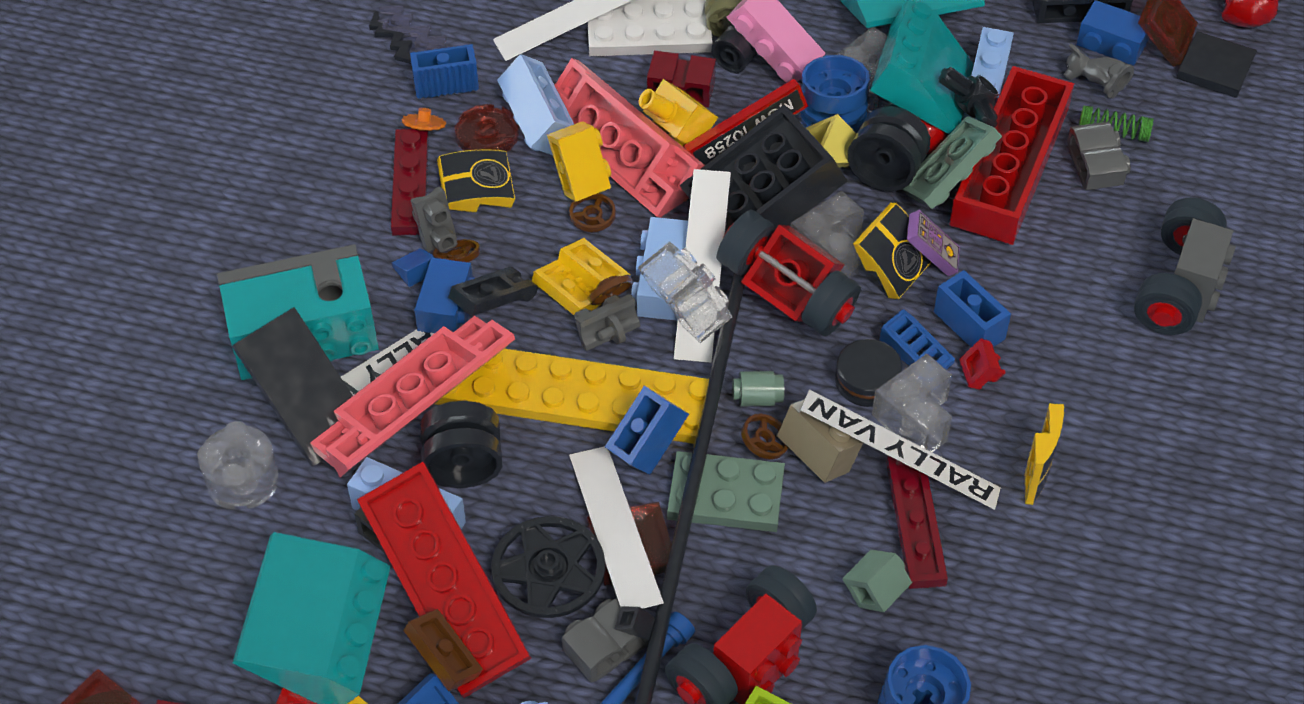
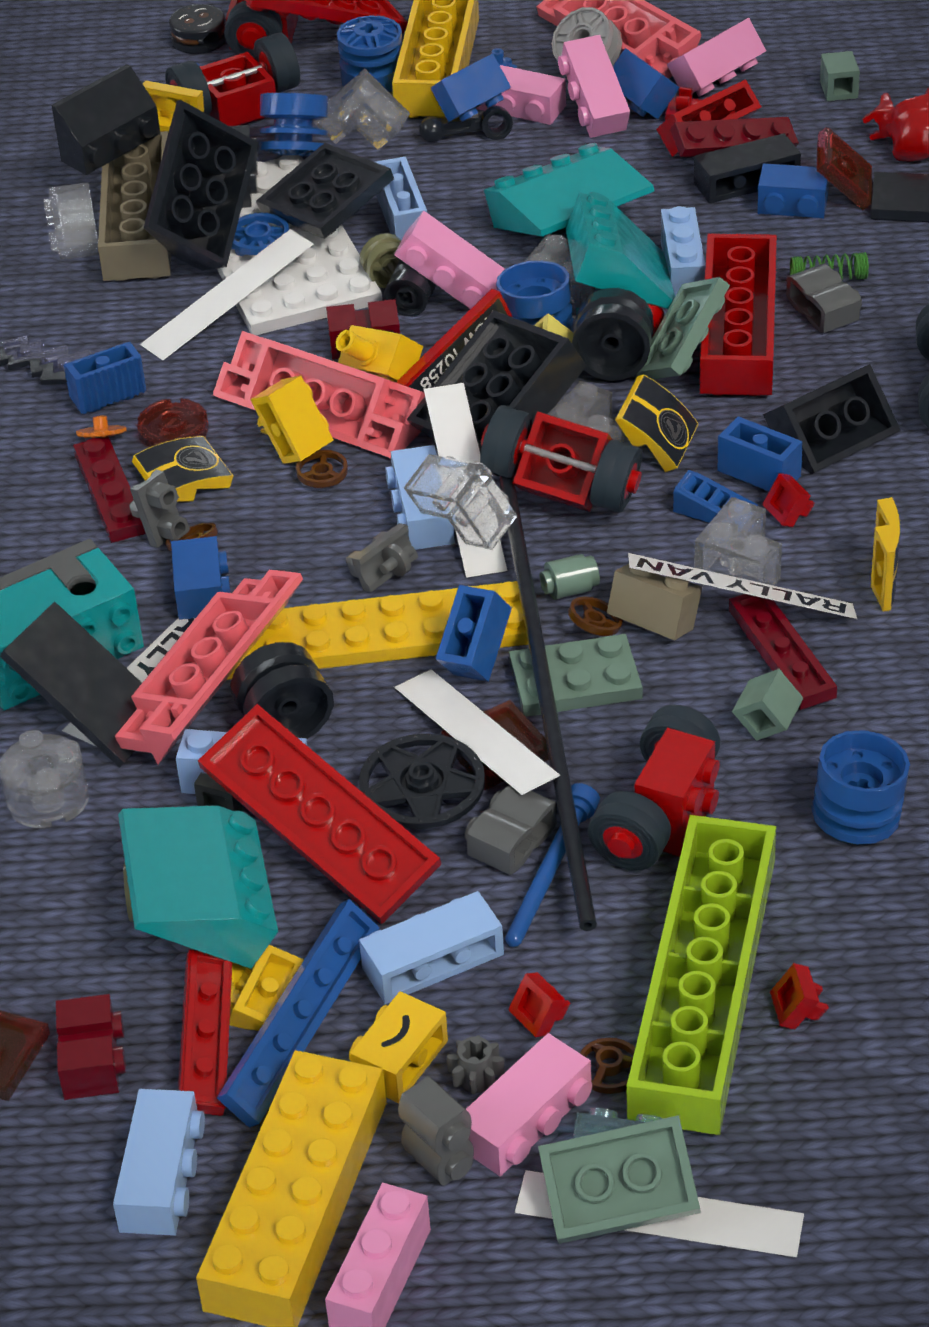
camera: 15 degrees left, 10 degrees down
blue slope [392,248,435,287] -> none
reddish brown plate [403,609,483,691] -> none
black plate [448,267,538,316] -> none
light blue brick [497,54,574,155] -> none
yellow slope [532,238,631,315] -> none
reddish brown piece [588,275,634,305] -> none
black piece [614,606,656,640] -> none
black head [835,339,902,407] -> none
tile [907,210,960,276] -> none
black axle [938,67,999,128] -> none
dark grey animal [1063,43,1134,99] -> none
none -> black slope [763,364,901,474]

